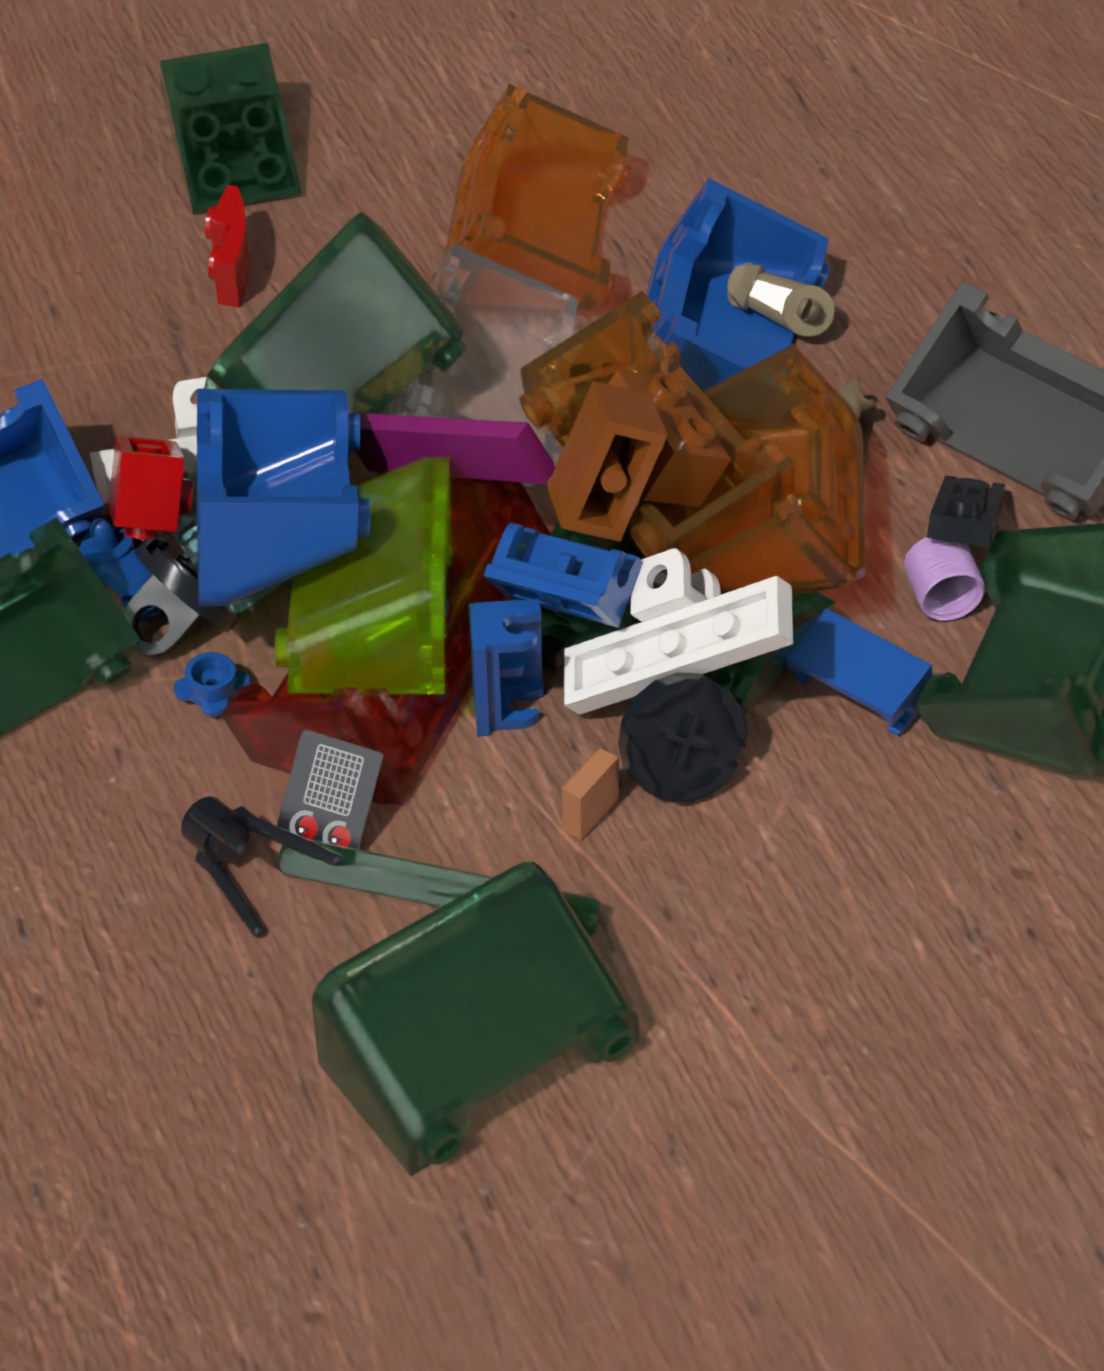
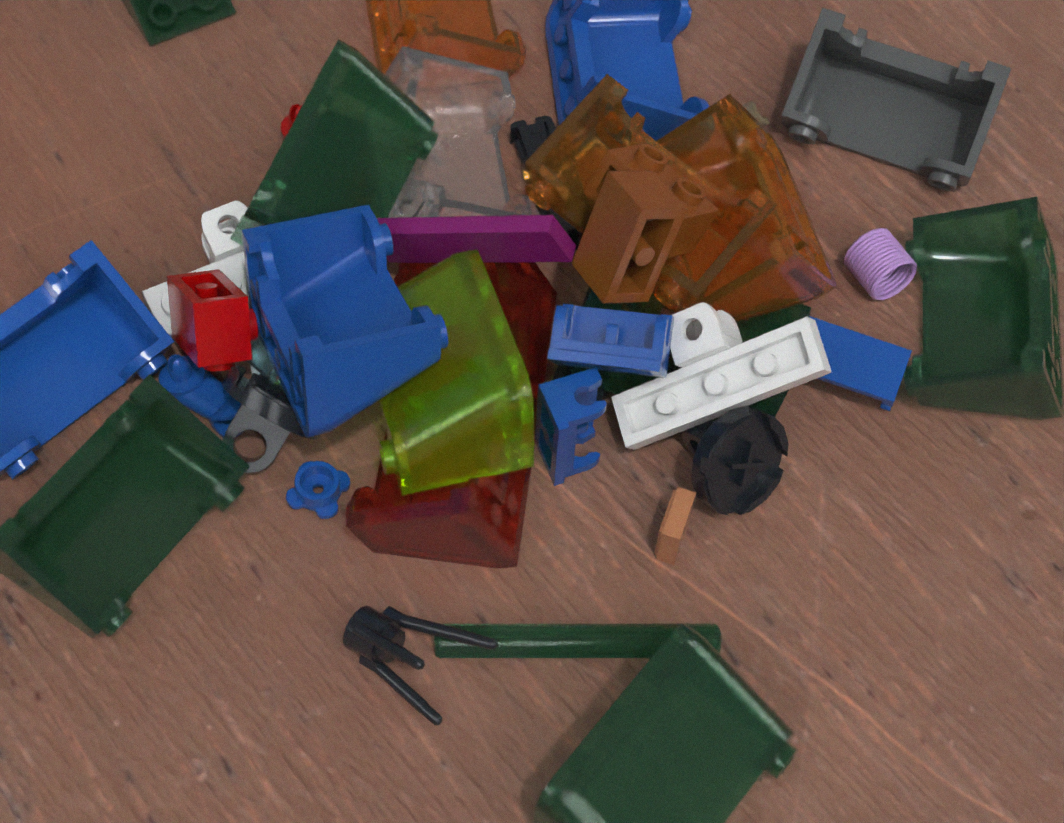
camera: 20 degrees left, 10 degrees up
red slope [204,185,250,308] -> none
sticker [276,730,383,866] -> none
dark tan piece [727,263,835,338] -> none
black hinge [927,475,1005,547] -> none

